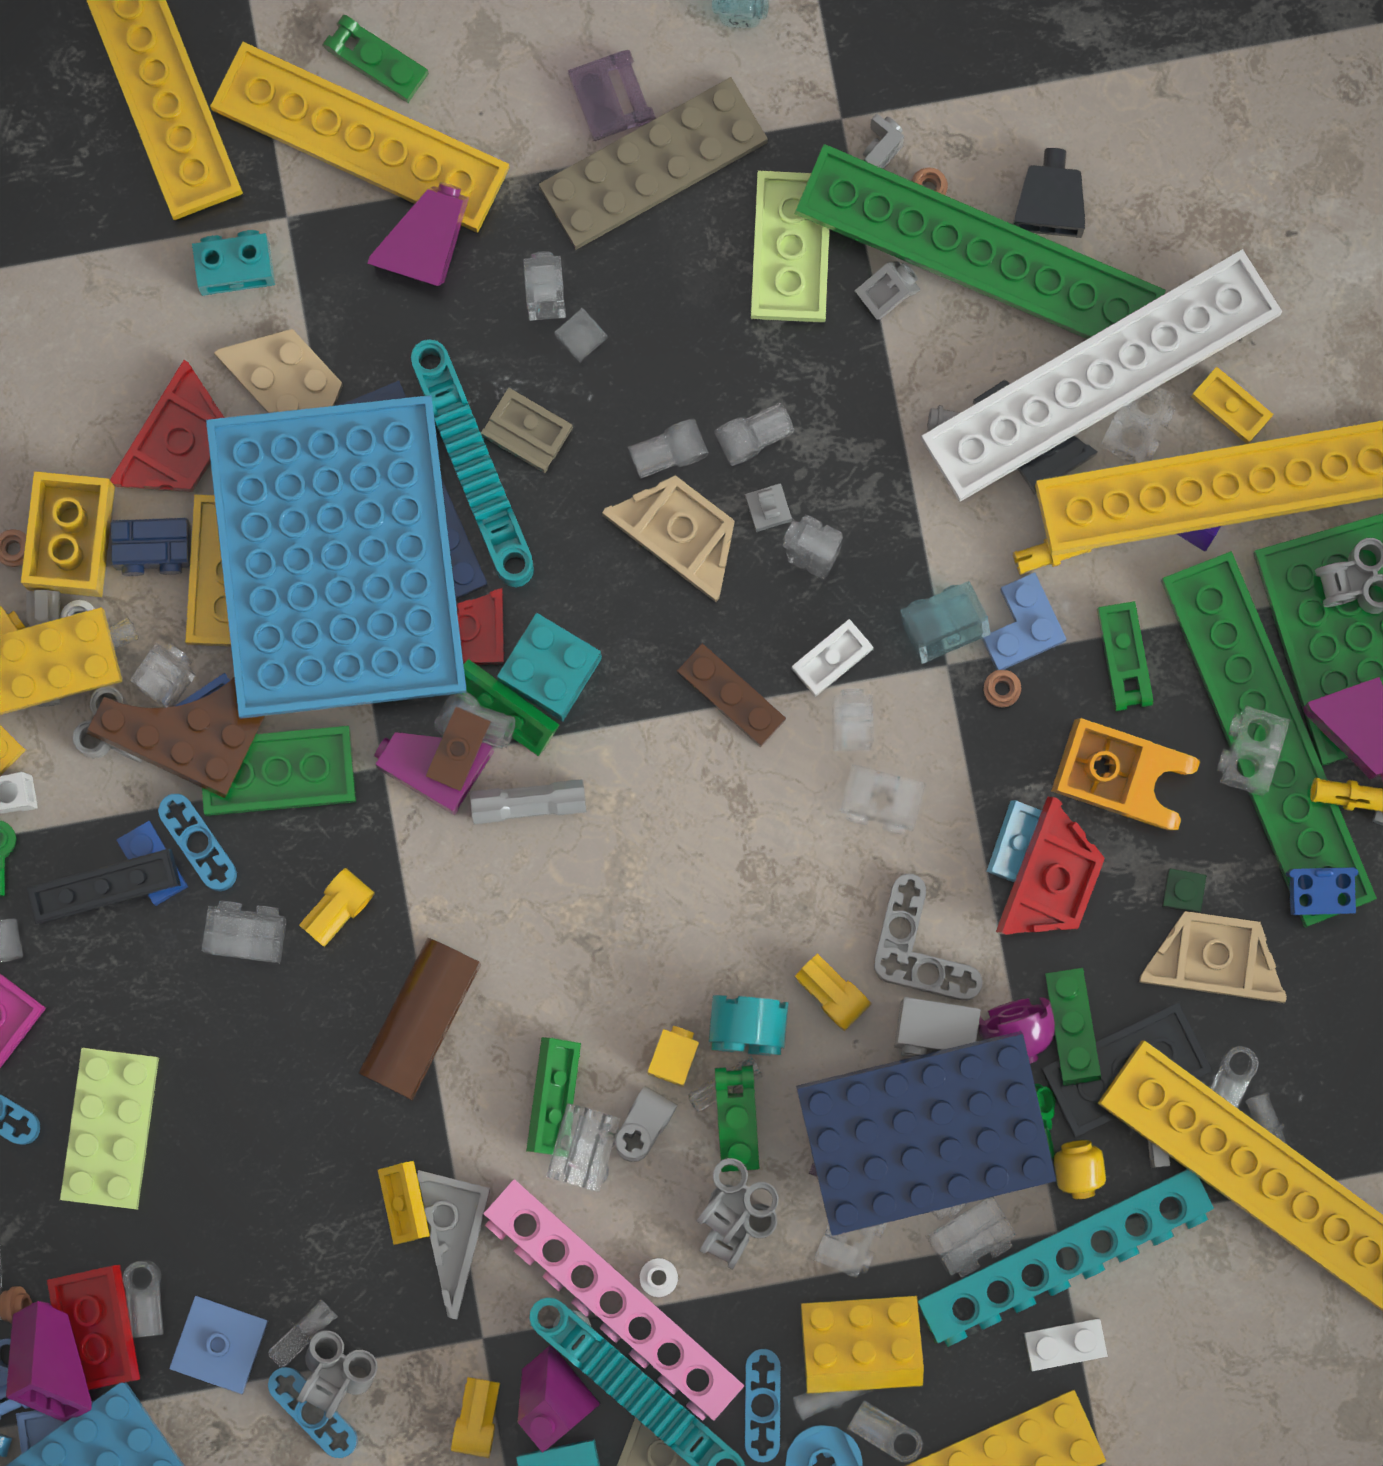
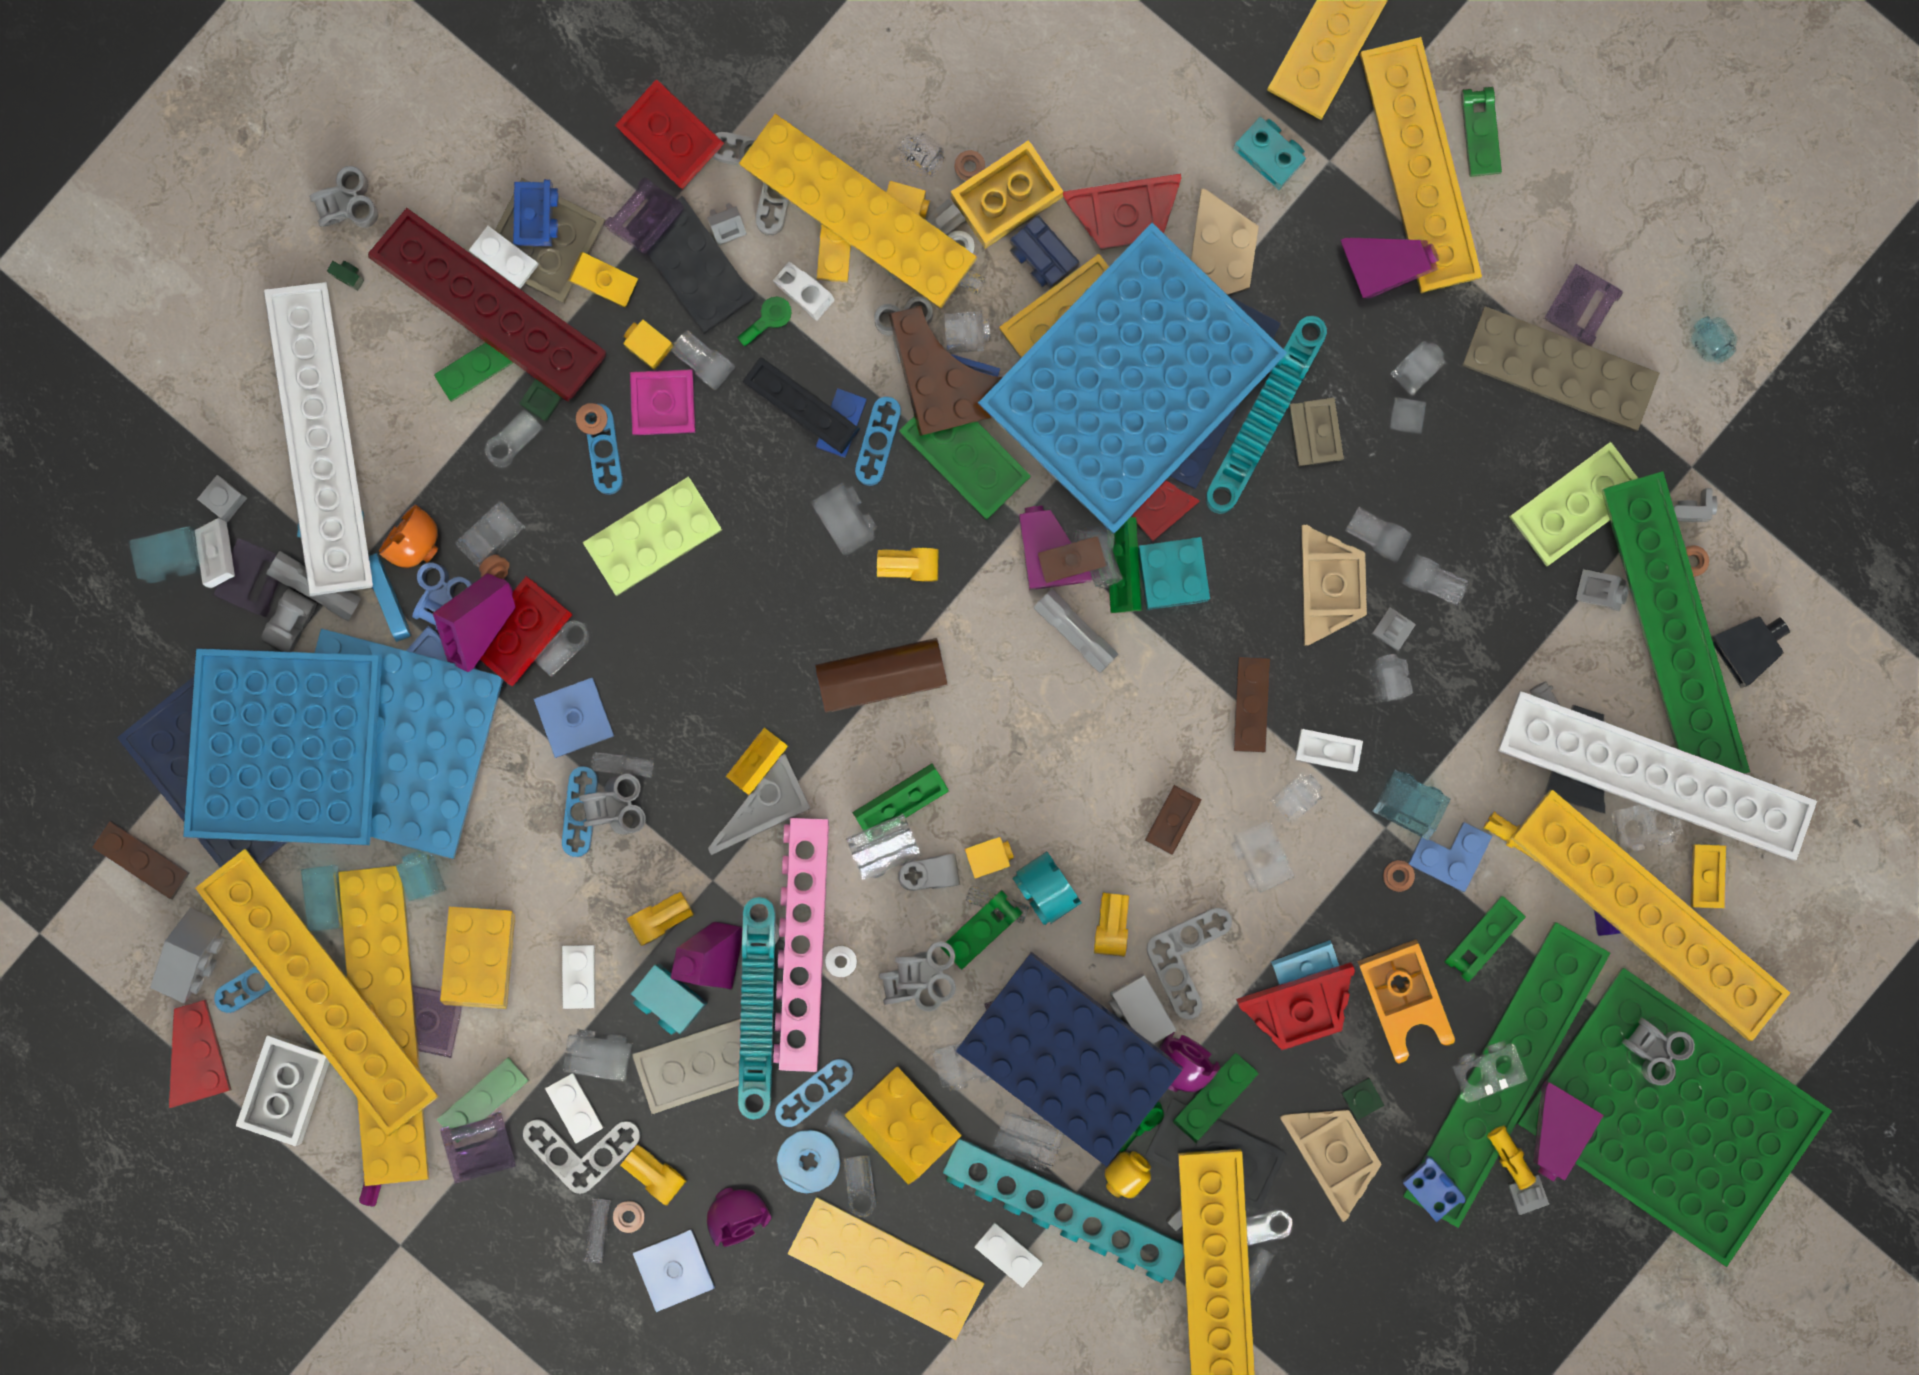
camera: 50 degrees right, 5 degrees up
none -> reddish brown plate [1145,785,1202,855]

